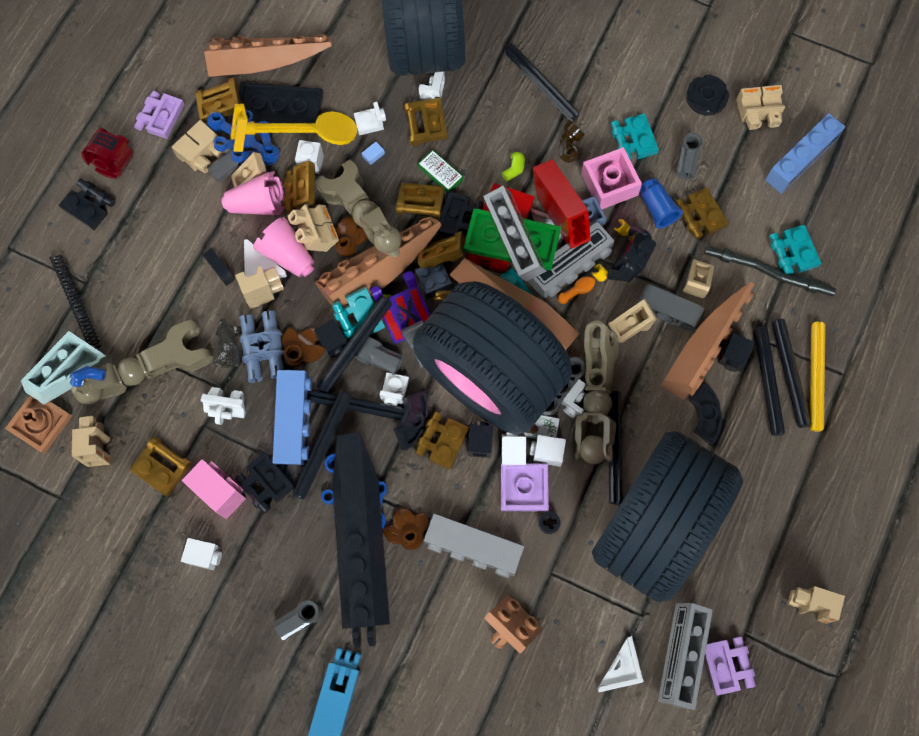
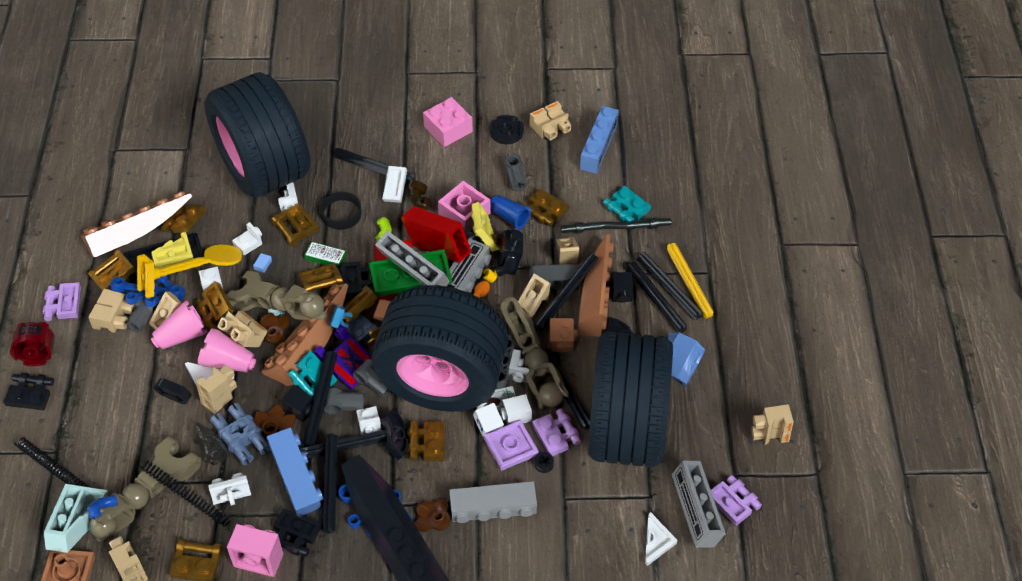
camera: 30 degrees left, 20 degrees down
black brick [468,422,494,458] -> none
nougat plate [484,595,543,654] -> none
teal plate [611,113,659,160] -> none
none -> black piece [139,460,231,527]
none -> light yellow wing [151,232,193,268]
none -> pearl gold plate [161,204,207,233]
none -> black tyre [320,192,362,230]
none -> dark azure tile [330,304,353,328]
none -> white tile [382,166,407,203]
none -> bright pink brick [423,97,473,147]
none -> light yellow wing [471,202,499,252]
none -> lavender plate [532,409,581,456]
none -> black axle [534,253,598,331]
none -> nougat head [550,318,578,352]
none -> medium blue slope [668,332,705,387]

